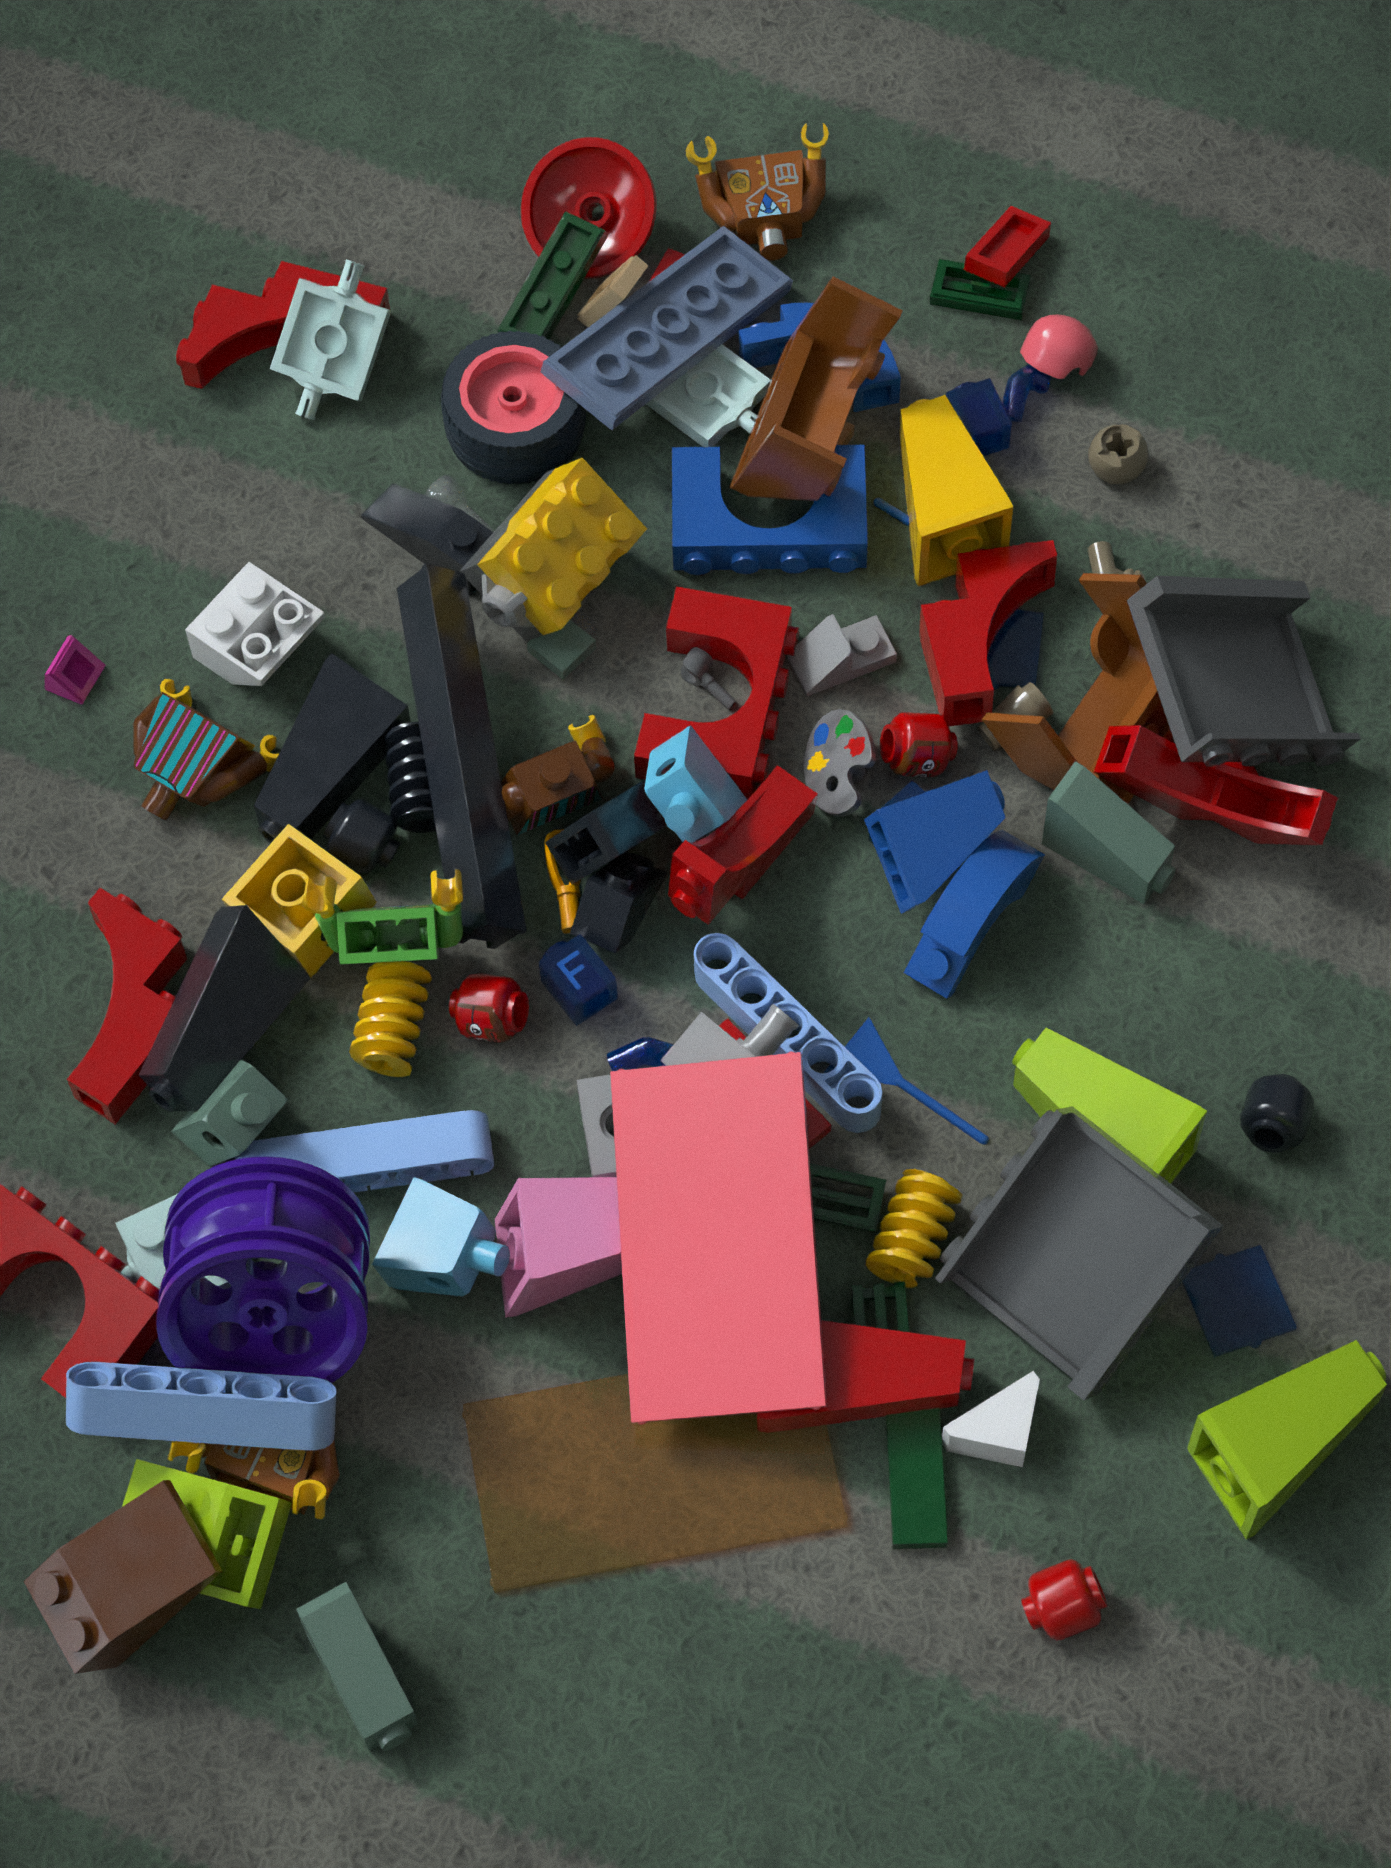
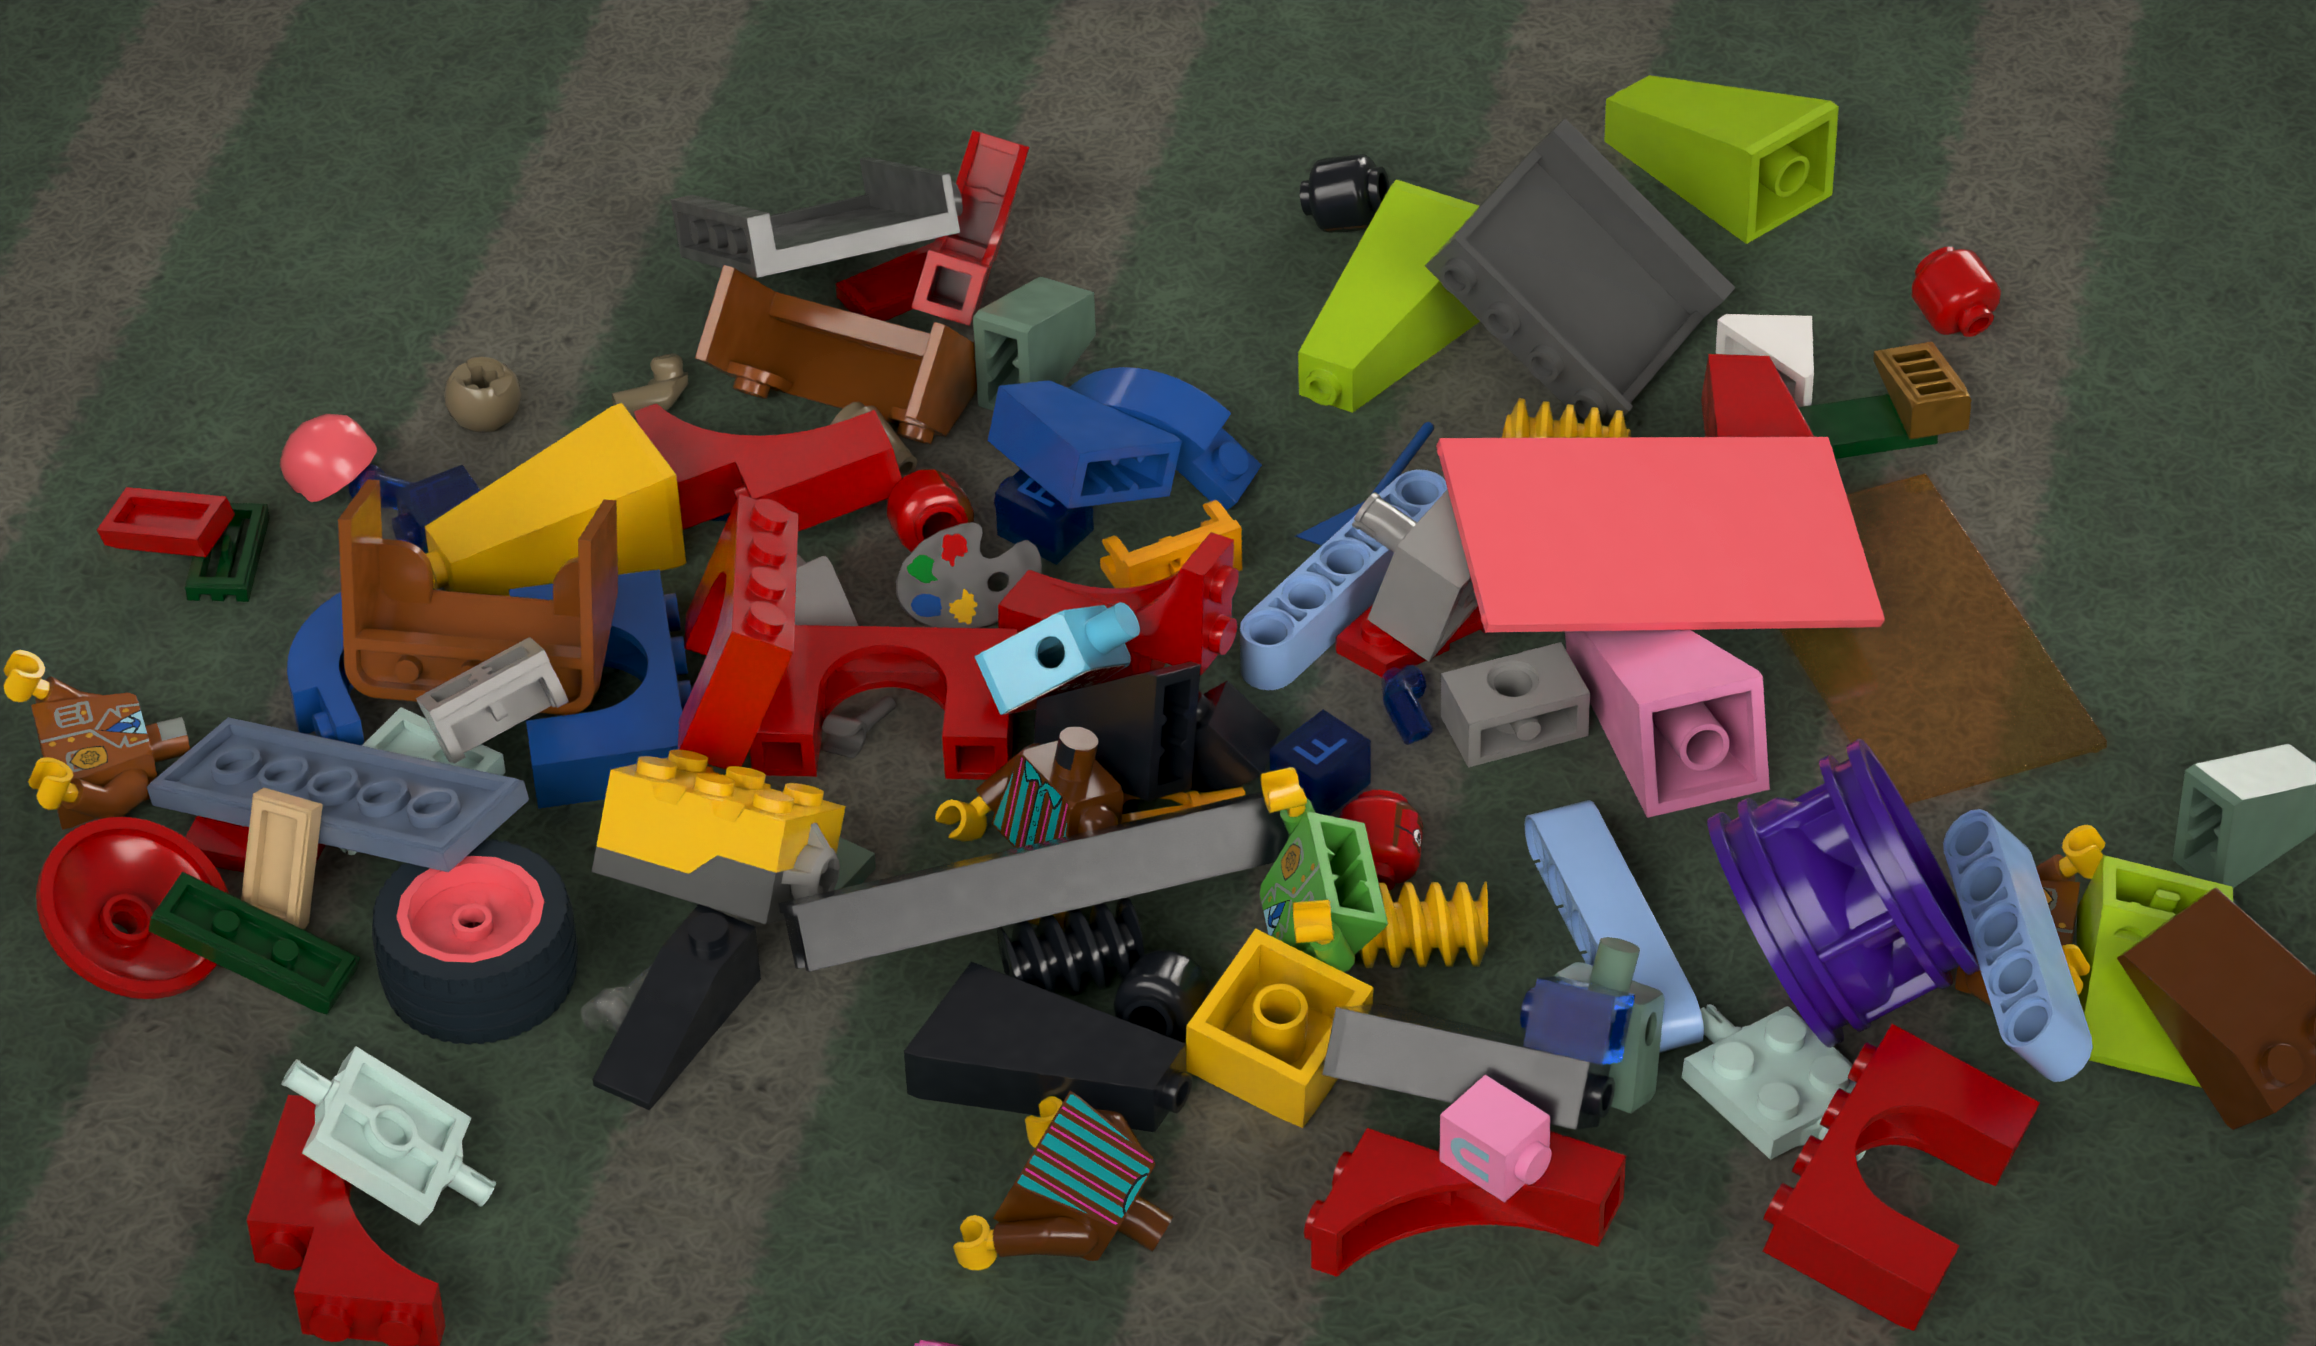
camera: 100 degrees left, 20 degrees down
white slope [185,562,325,686] -> none
medium azure torso [372,1177,510,1296] -> none
none -> light grey hinge [416,637,569,764]
none -> red arch [678,494,798,770]
none -> light orange hinge [1100,500,1242,588]
none -> bright pink brick [1440,1075,1552,1203]
none -> clear blue brick [1520,976,1635,1065]
none -> pearl gold slope [1873,342,1972,439]

